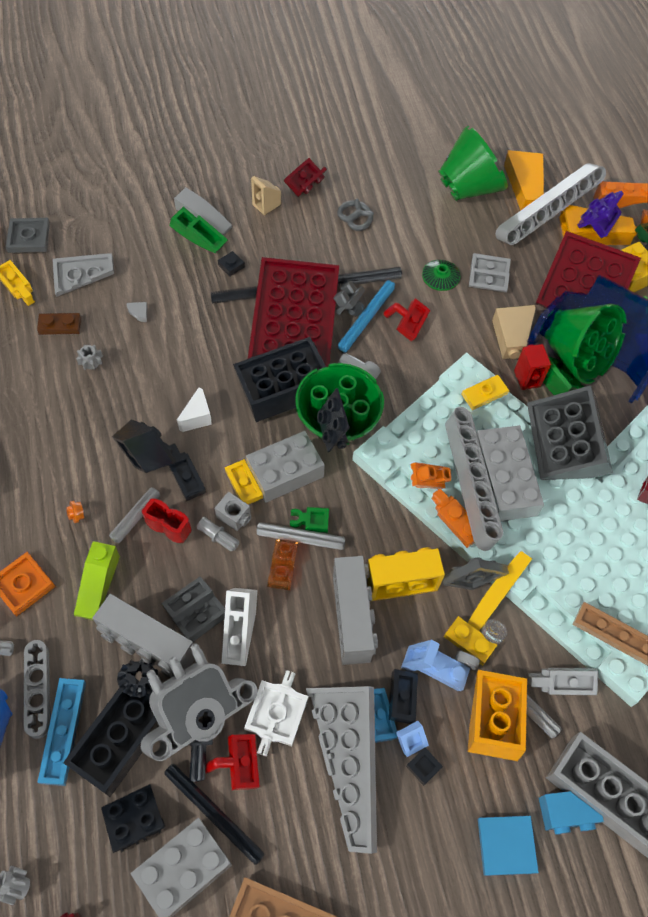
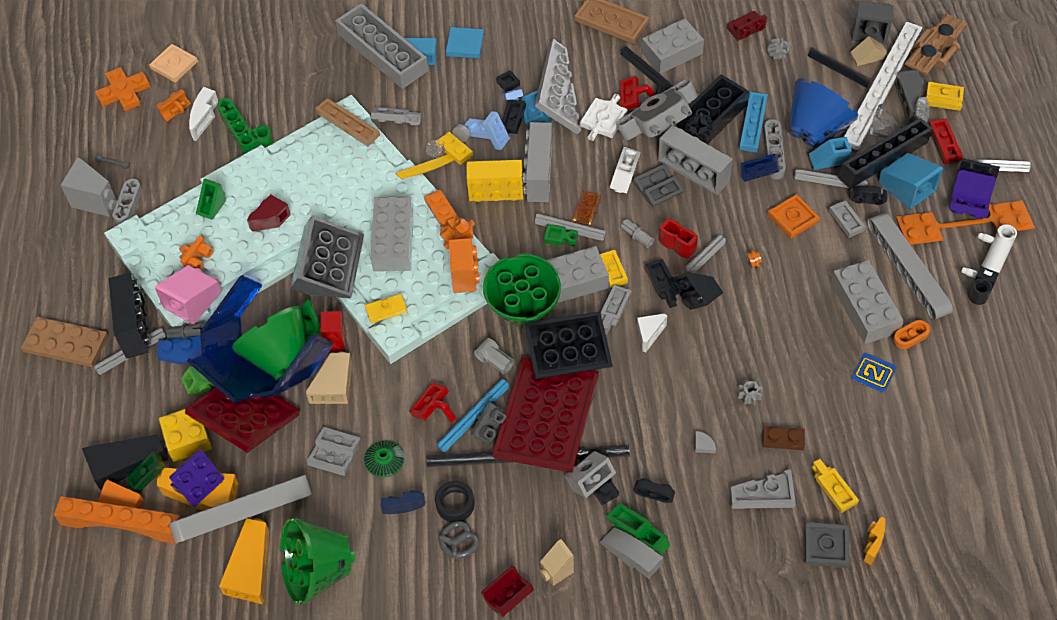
camera: 165 degrees left, 5 degrees down
lime slope [74,541,120,620] -> none
black hinge [101,784,166,853] -> none
light grey brick [215,492,251,532] -> none
black hinge [317,388,349,452] -> none
dark grey plate [443,557,509,590] -> none
light grey beam [445,407,503,551] -> none
light orange slope [468,670,527,761] -> none
light grey axle [526,695,562,738] -> none
none -> dark blue slope [380,490,426,514]
none -> black tyre [435,480,475,522]
none -> orange brick [449,238,480,293]
none -> light grey brick [564,451,616,498]
none -> light grey hinge [601,285,632,335]
none -> black plate [633,478,675,503]
none -> clear blue plate [741,153,779,182]

